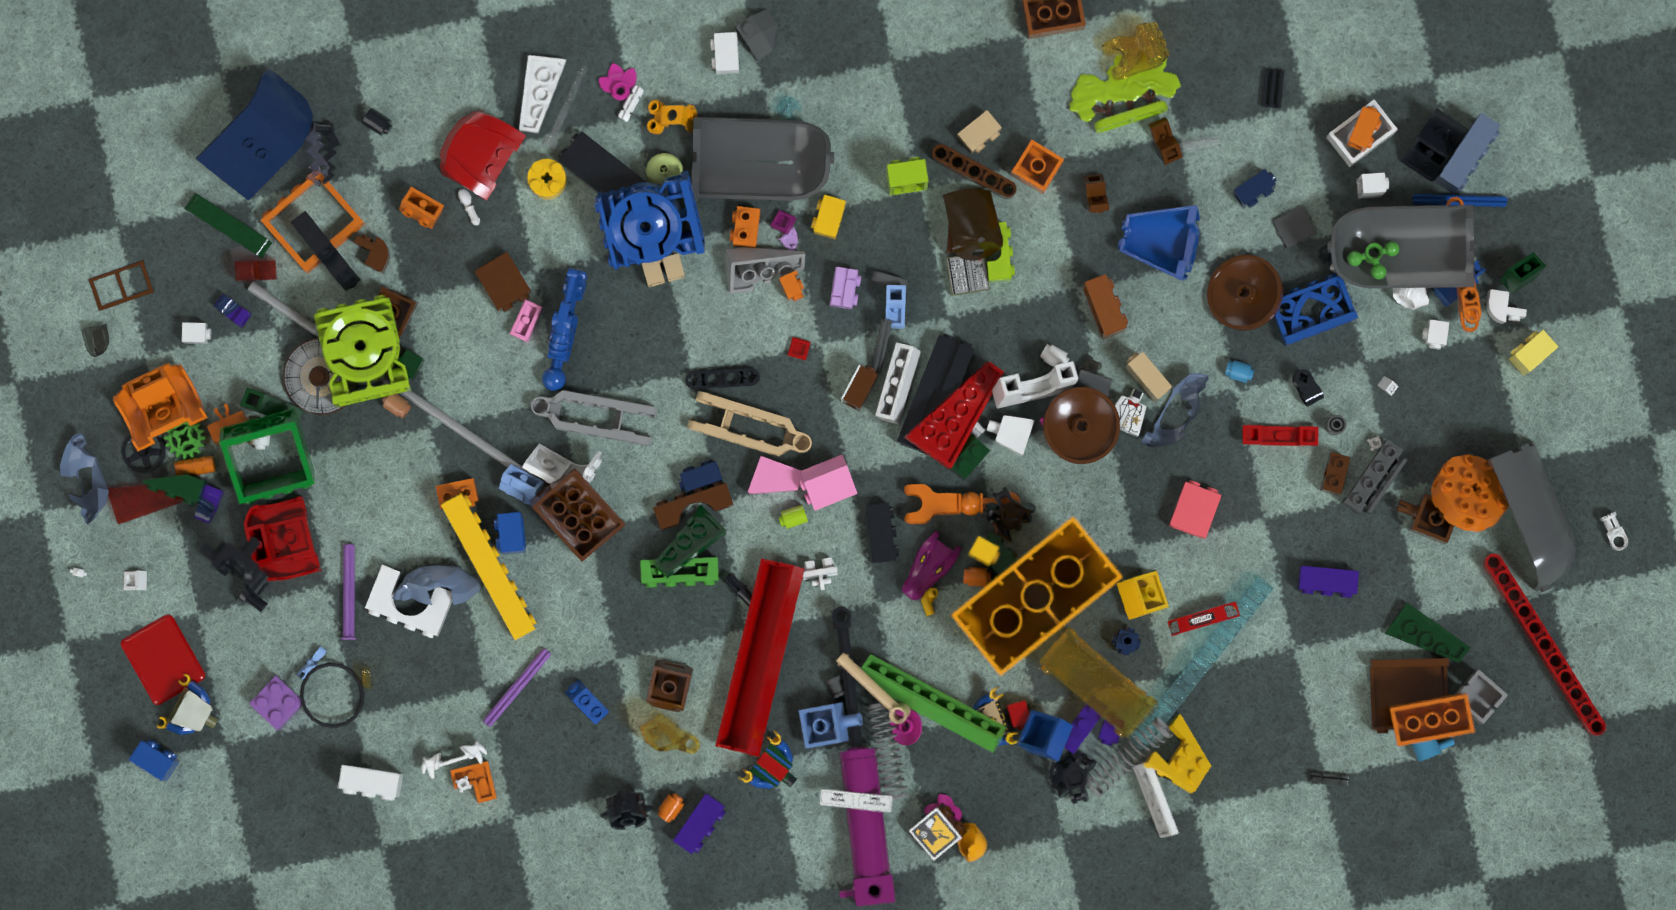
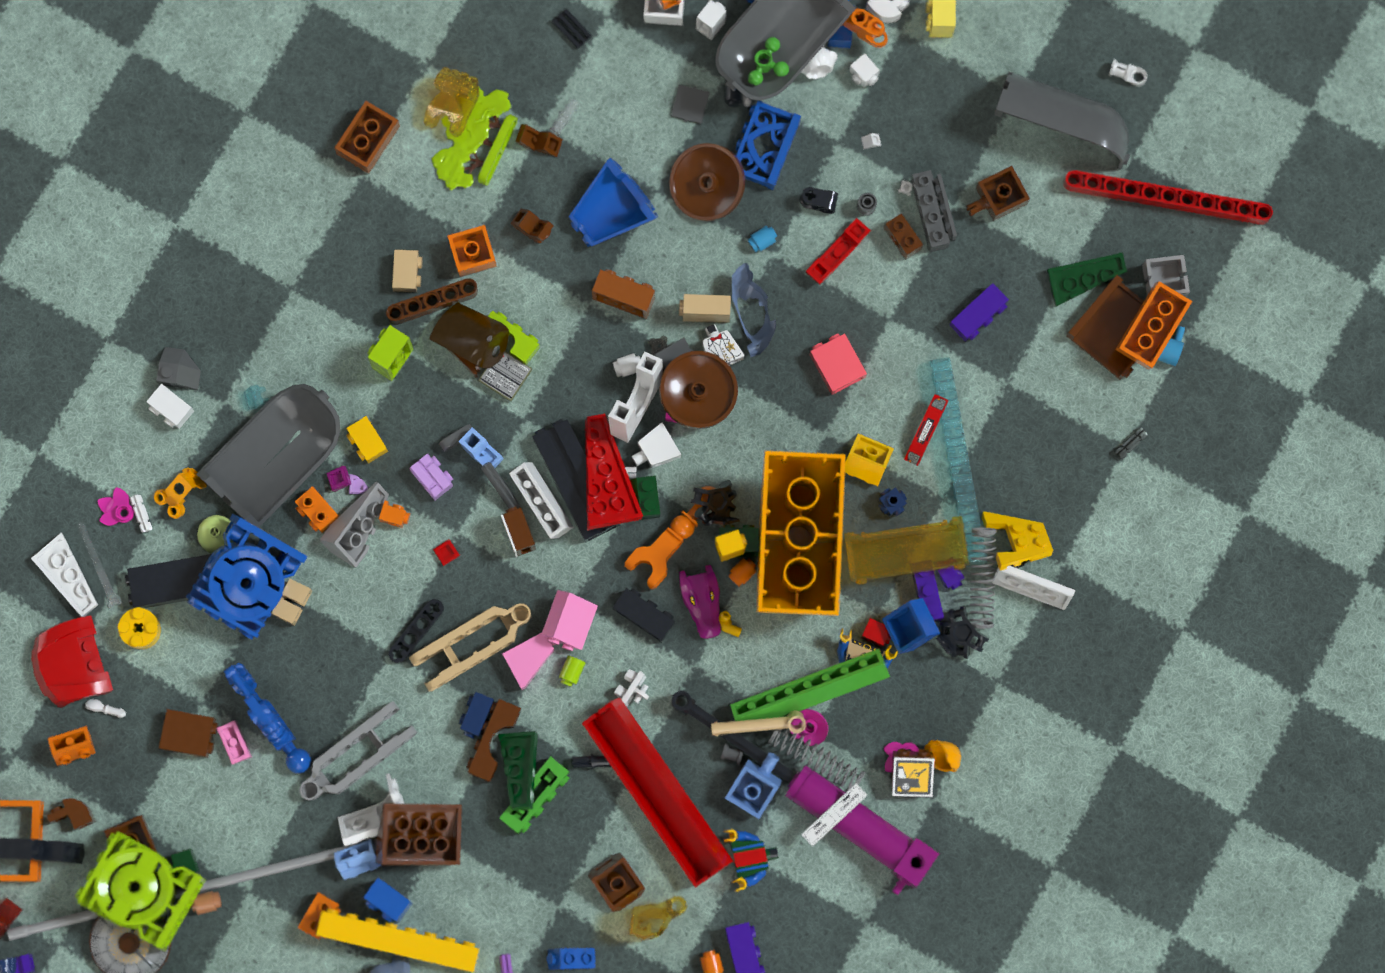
camera: 50 degrees left, 5 degrees down
dark blue brick [1233,169,1277,209] -> none
orange brick [1431,454,1509,532] -> none

